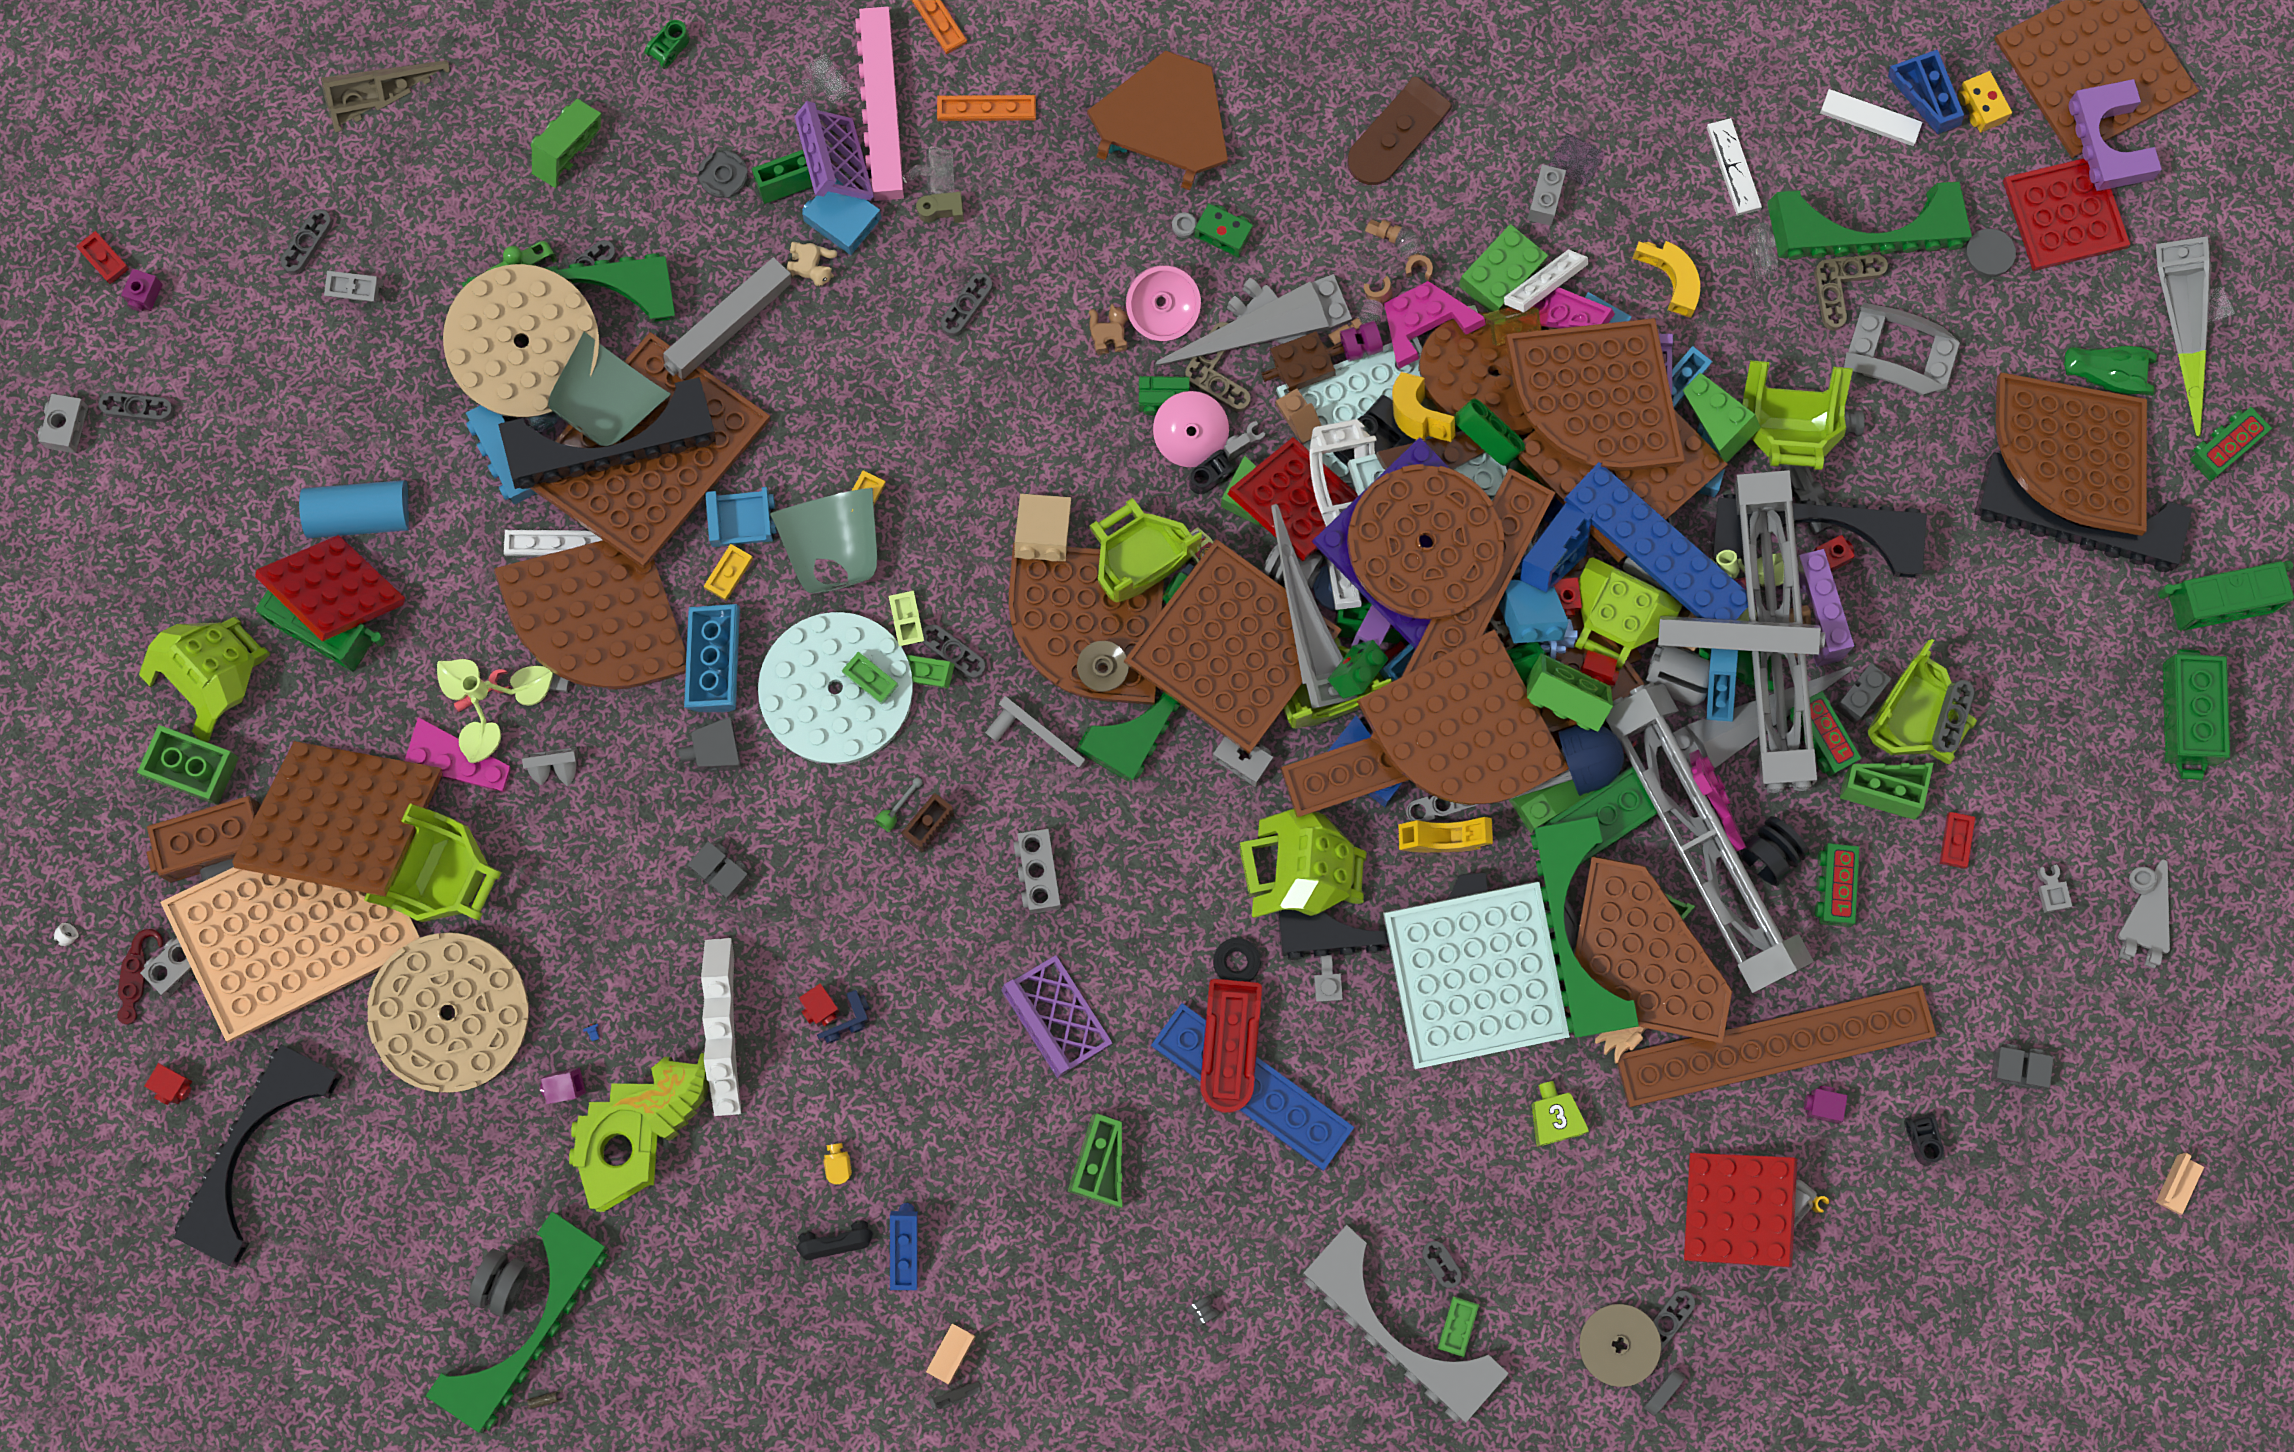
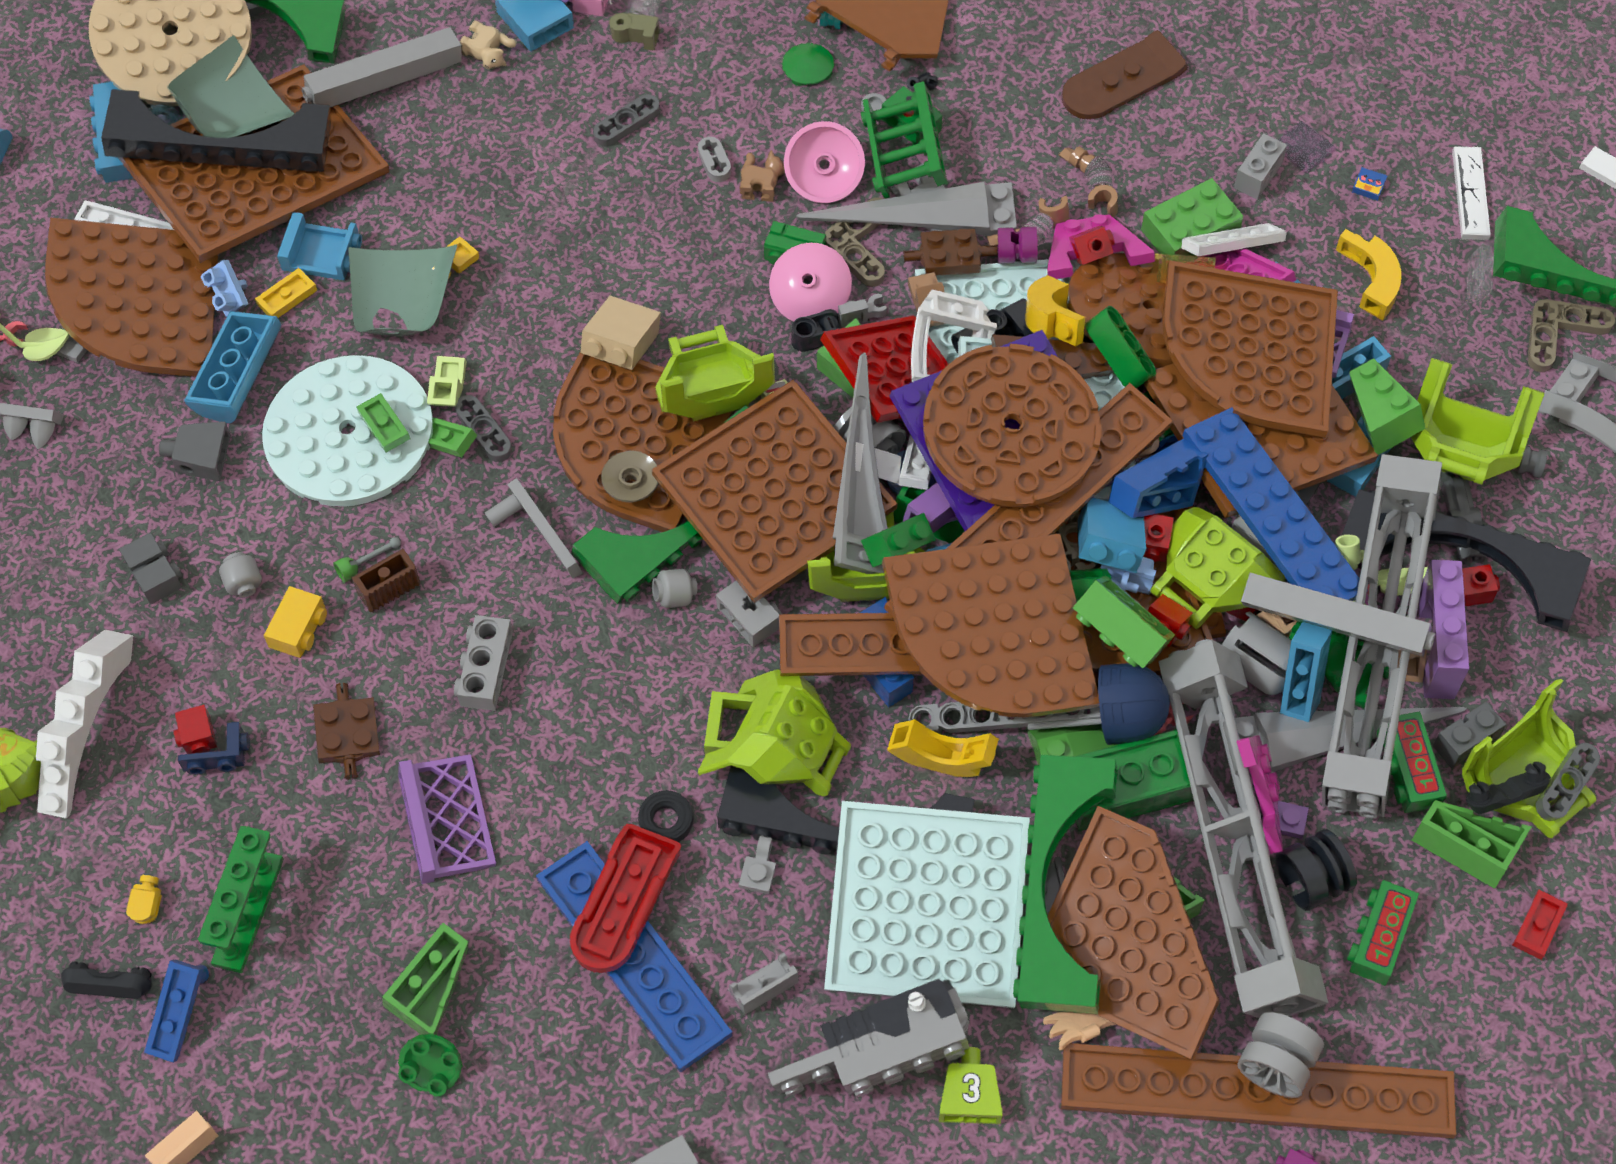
camera: 20 degrees right, 15 degrees down
none -> green fence [198,826,284,973]
none -> light blue hips [201,260,249,317]
none -> light grey head [219,552,262,598]
none -> yellow brick [263,586,327,658]
none -> reddish brown plate [313,683,380,780]
none -> green dish [398,1033,462,1097]
none -> light grey head [652,569,697,608]
none -> light grey beam [698,136,731,183]
none -> light grey hinge [728,953,798,1015]
none -> light grey piece [768,978,970,1097]
none -> green dish [782,43,834,86]
none -> white sticker [855,442,901,484]
none -> green fence [861,81,948,199]
none -> black arm [906,73,938,92]
none -> red brick [1069,225,1115,265]
none -> light grey wheel [1238,1012,1324,1098]
none -> medium lavender plate [1278,801,1309,839]
none -> blue tile [1352,167,1387,201]
none -> black piece [1466,762,1551,814]

